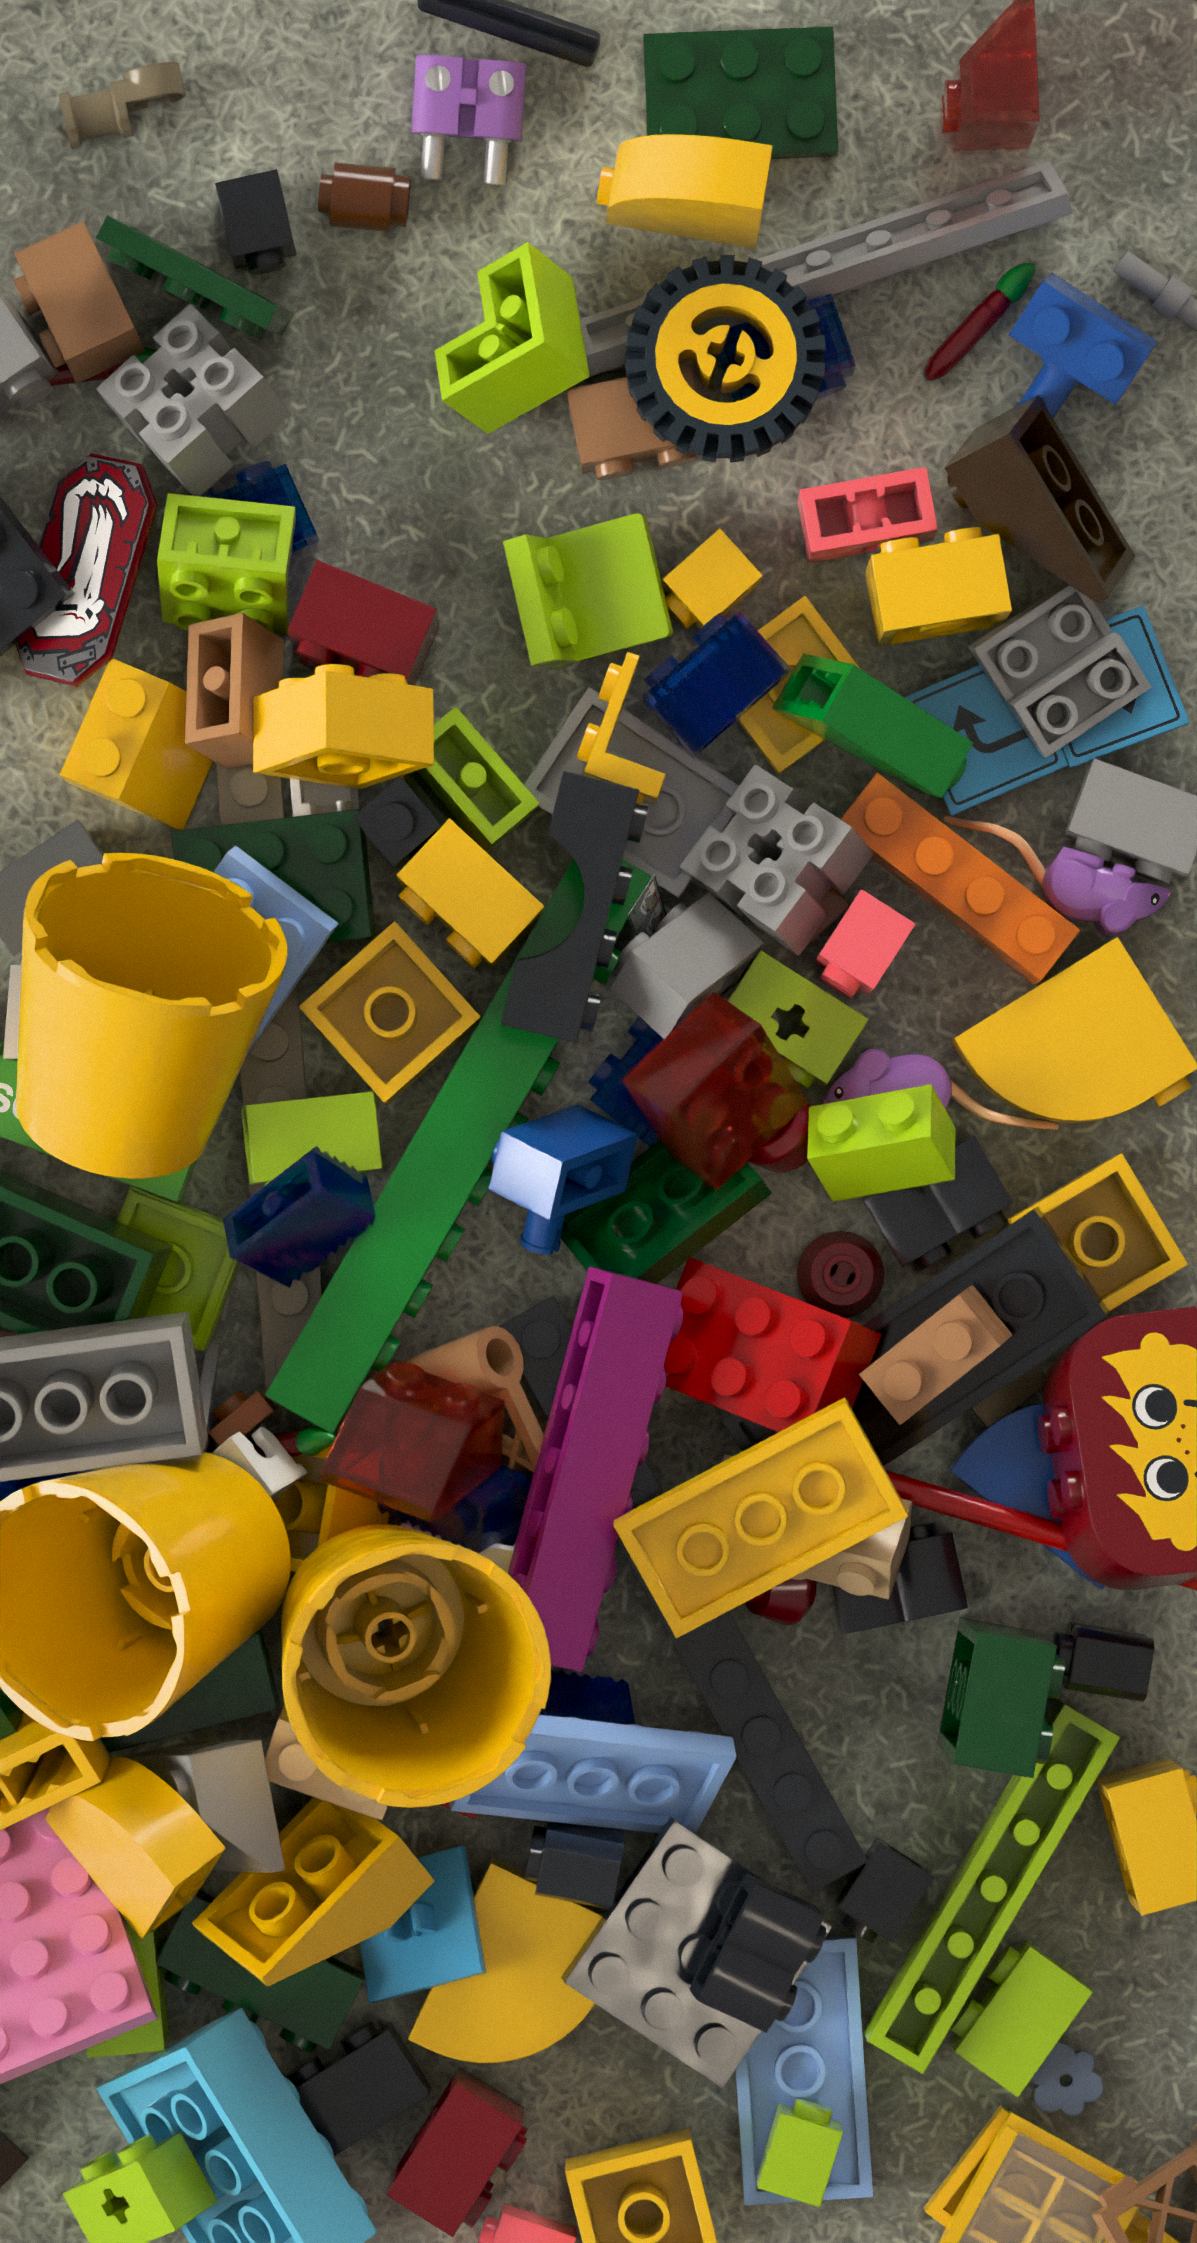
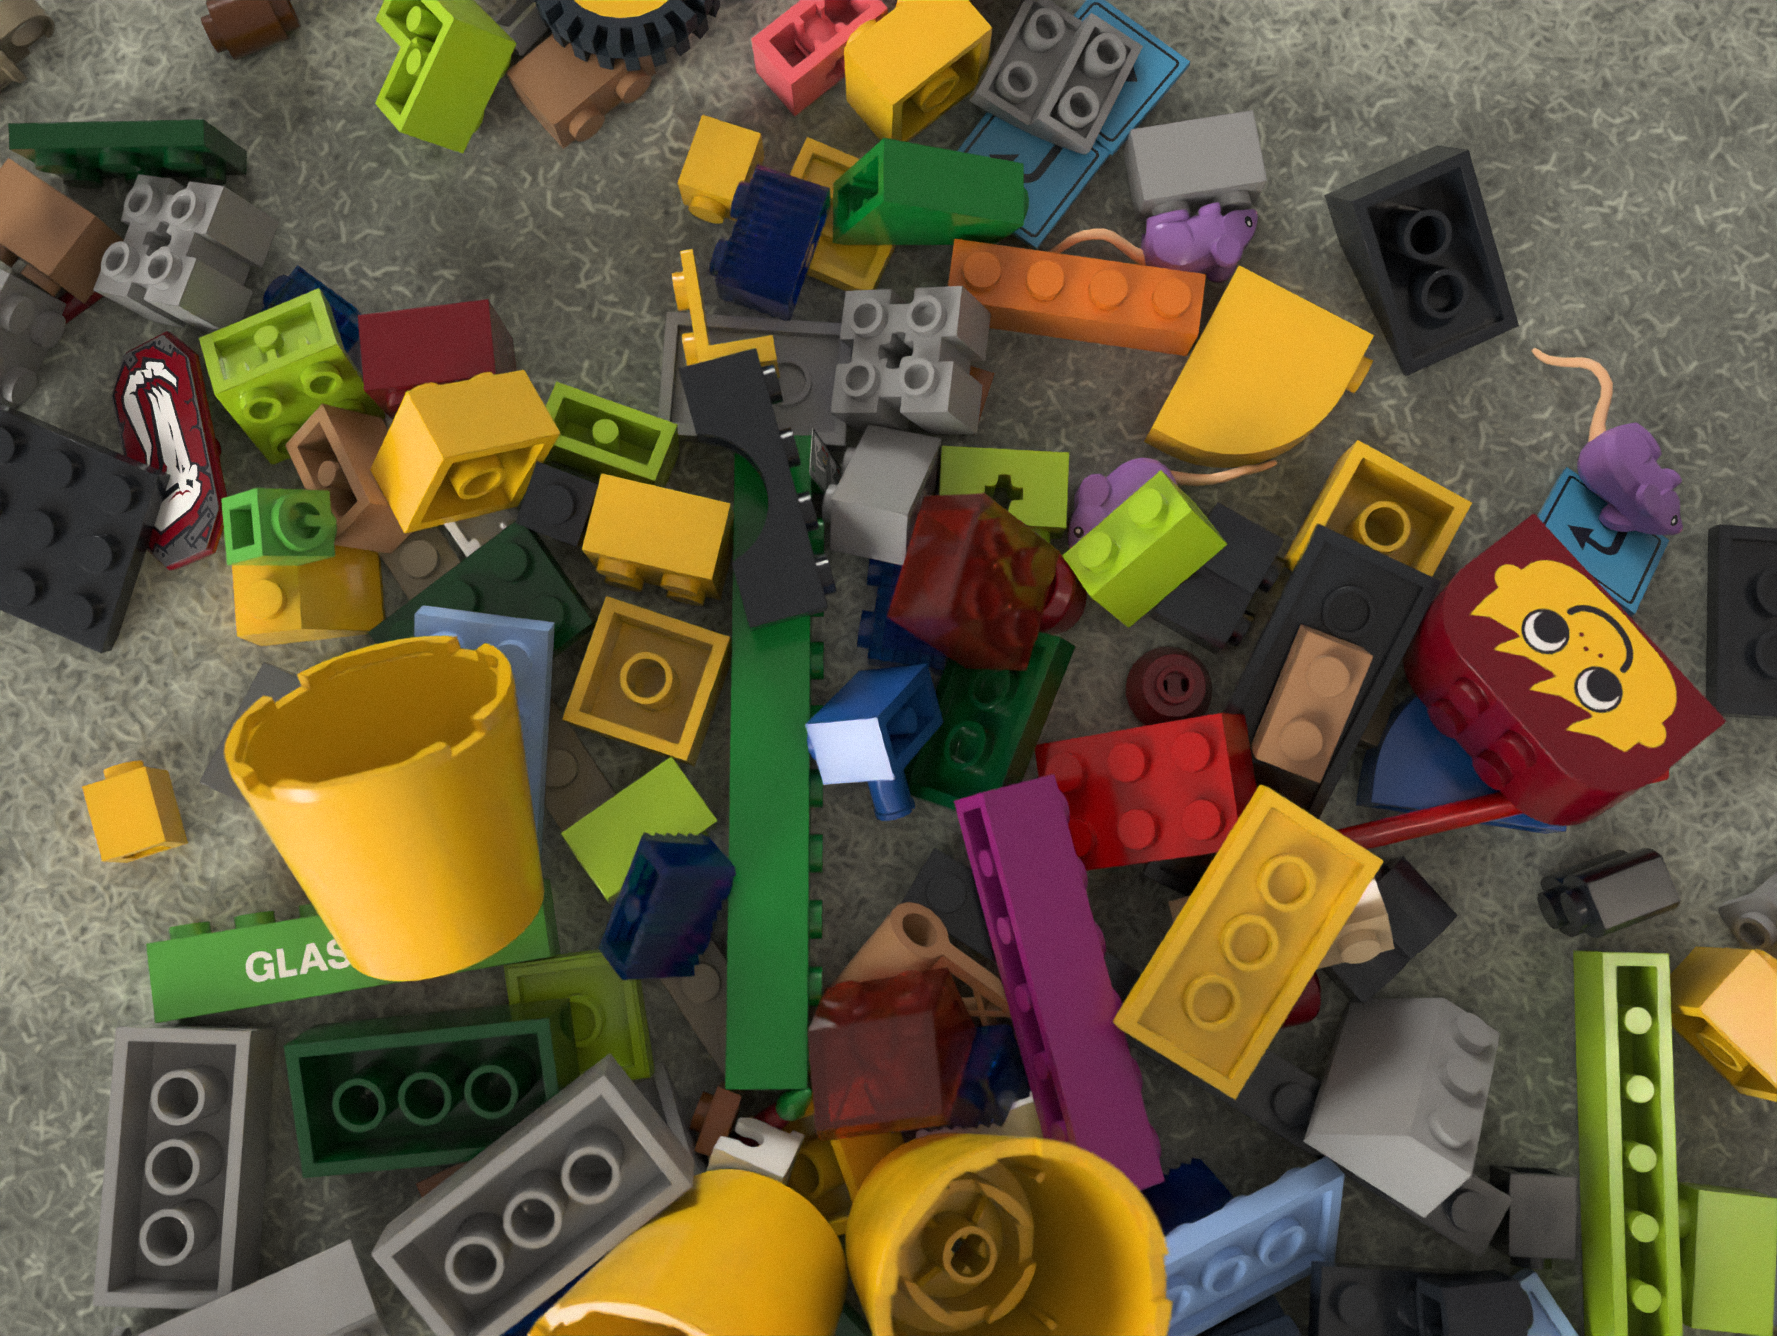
camera: 30 degrees left, 5 degrees down
black brick [215,169,297,275] -> none
lime bracket [503,513,673,668] -> none
coral brick [814,889,916,999] -> none
dark green brick [937,1617,1065,1778] -> none
none -> bright green brick [221,488,337,566]
none -> light grey slope [1304,997,1500,1218]

